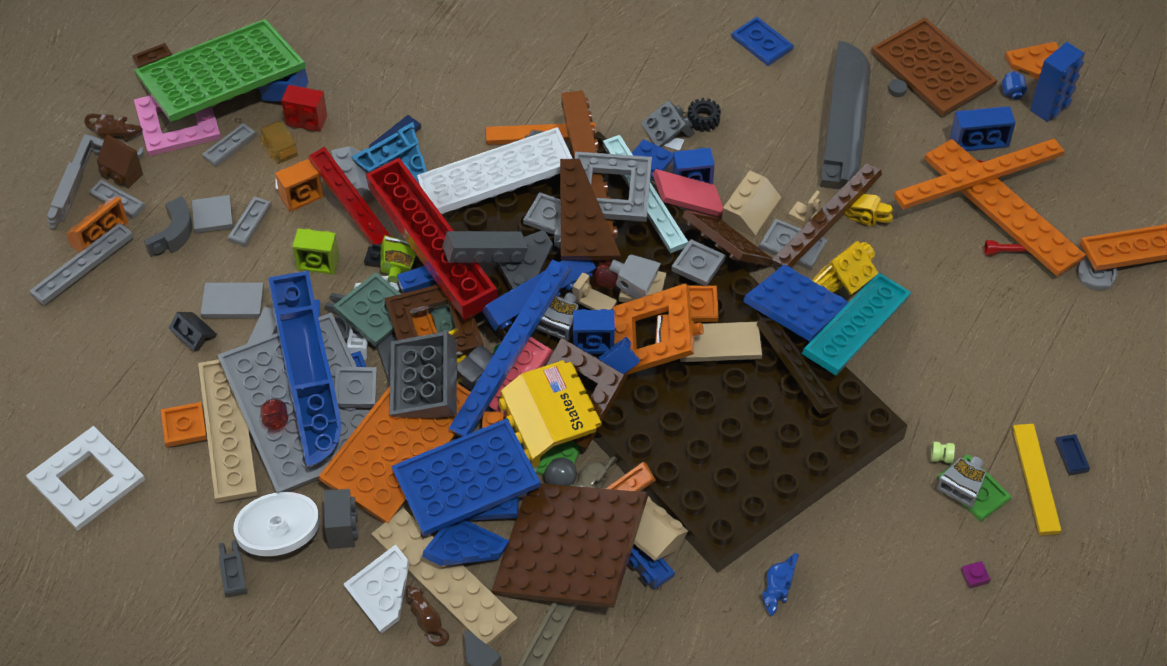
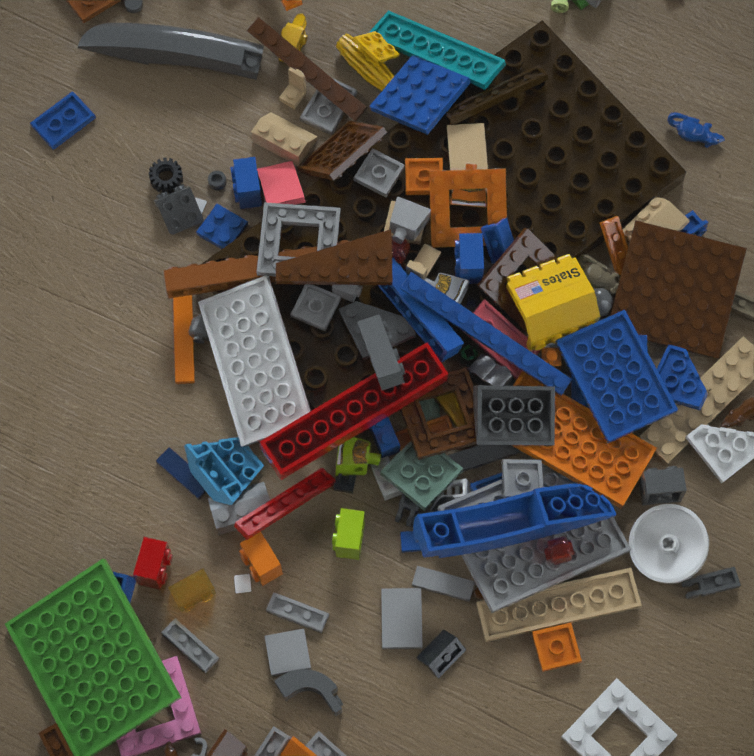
camera: 90 degrees left, 15 degrees up
light aqua plate [603,135,688,253] -> none

